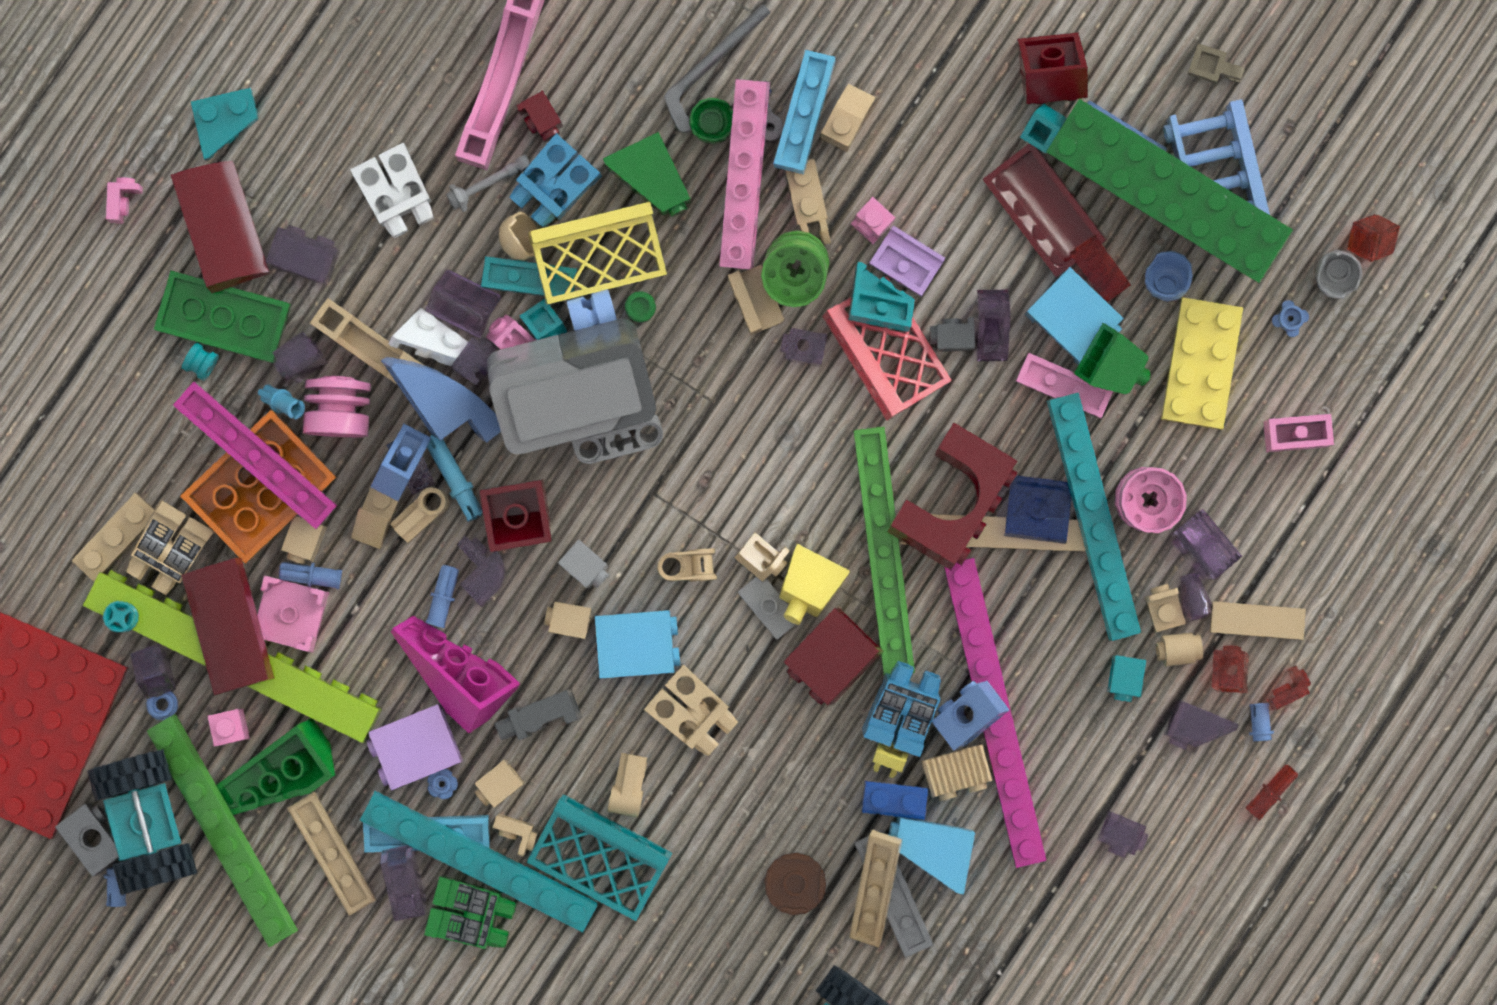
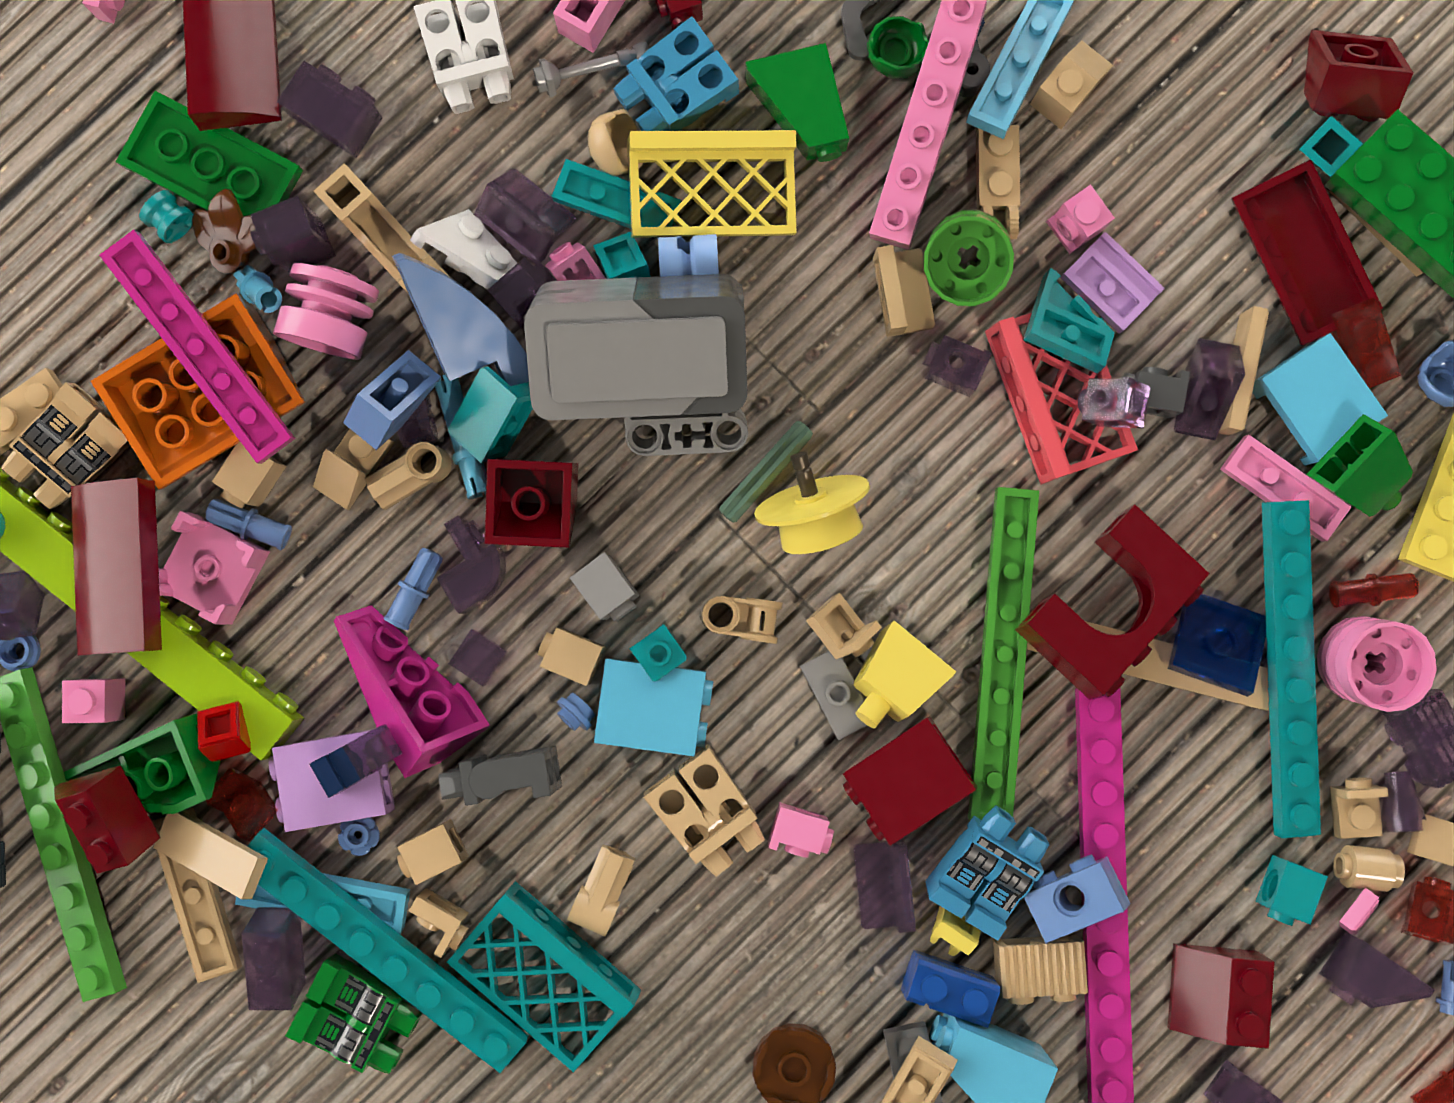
camera: 15 degrees right, 0 degrees up
green tile [625,291,656,323] -> none
none -> dark red slope [54,765,161,874]
none -> tan tile [153,811,268,899]
none -> reddish brown plate [193,189,263,274]
none -> red slope [197,701,251,761]
none -> clear red bracket [206,768,278,842]
none -> leg [309,724,403,798]
none -> teal panel [448,367,533,463]
none -> clear purple tile [448,629,508,686]
none -> medium blue plate [557,693,596,731]
none -> teal bracket [629,624,687,682]
none -> sand green axle [719,421,813,523]
none -> light yellow piece [754,451,870,554]
none -> bright pink brick [768,802,834,858]
none -> clear purple panel [853,840,916,933]
none -> clear purple brick [1078,377,1151,428]
none -> dark red slope [1168,943,1275,1049]
none -> tan tile [1215,306,1269,436]
none -> clear red axle [1329,573,1420,608]
none -> bright pink tile [1339,888,1379,935]

